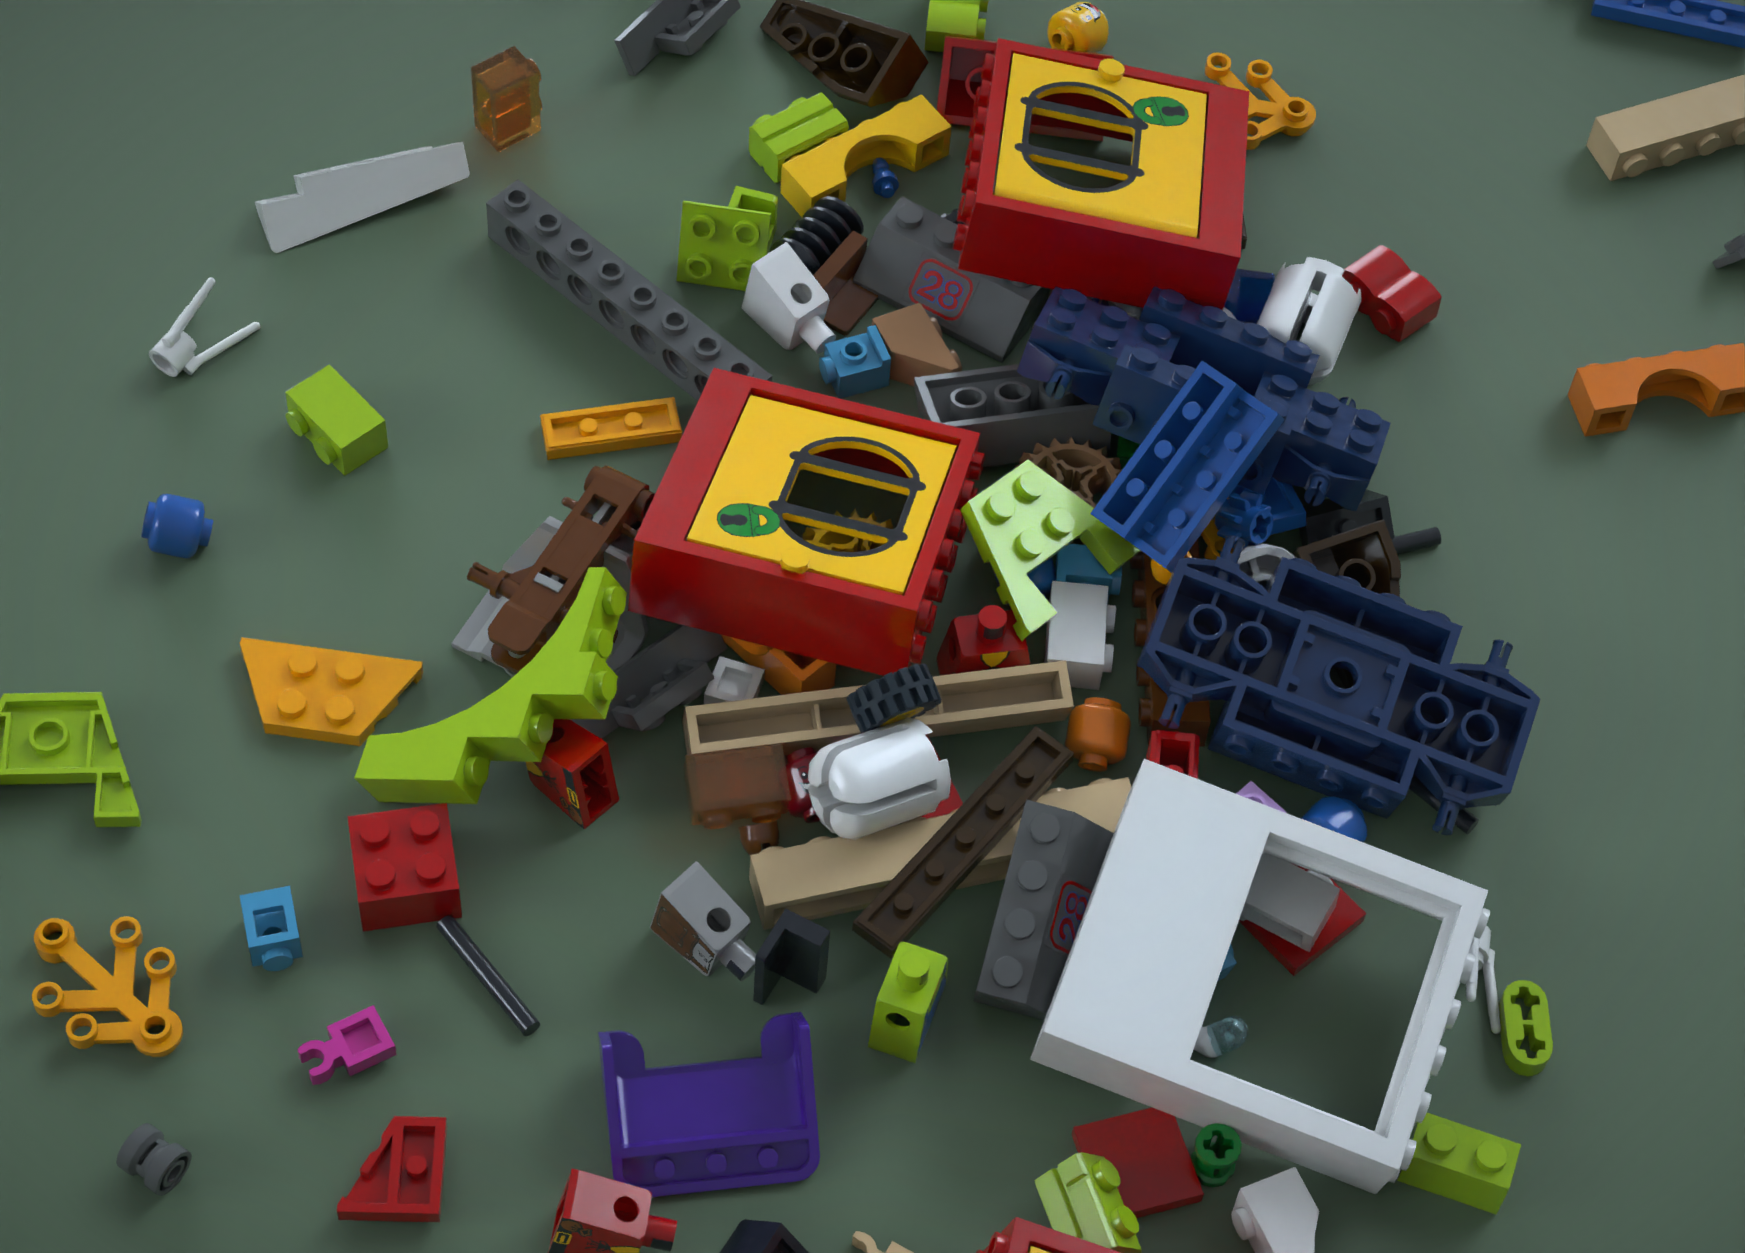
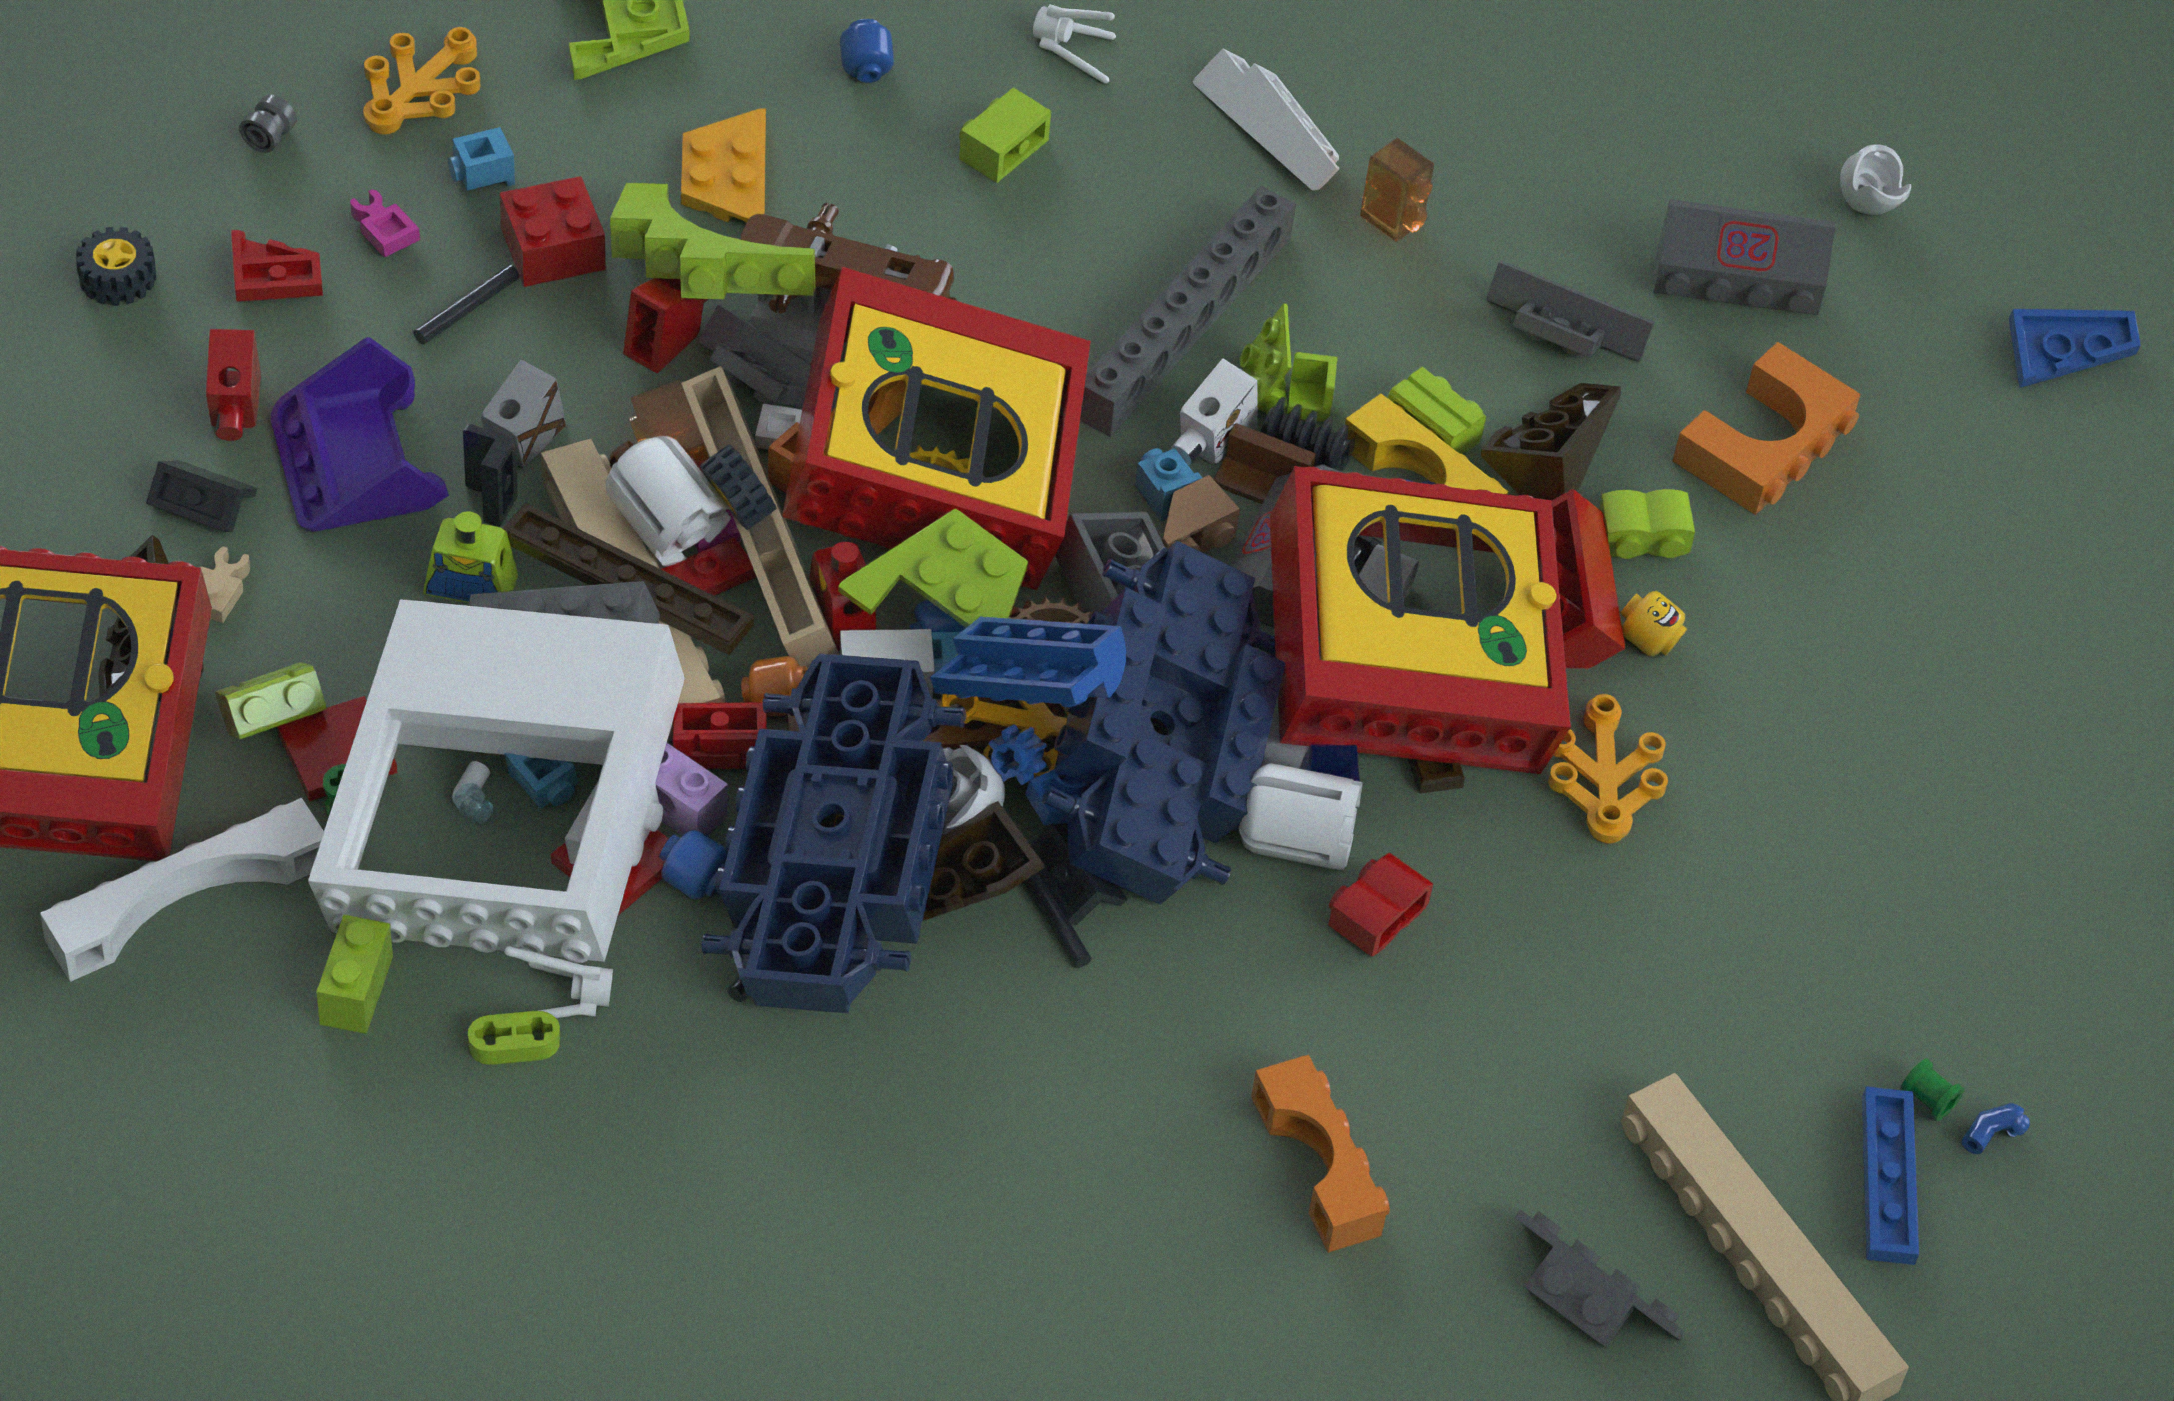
camera: 80 degrees right, 5 degrees down
light orange tile [540,397,682,460] -> none

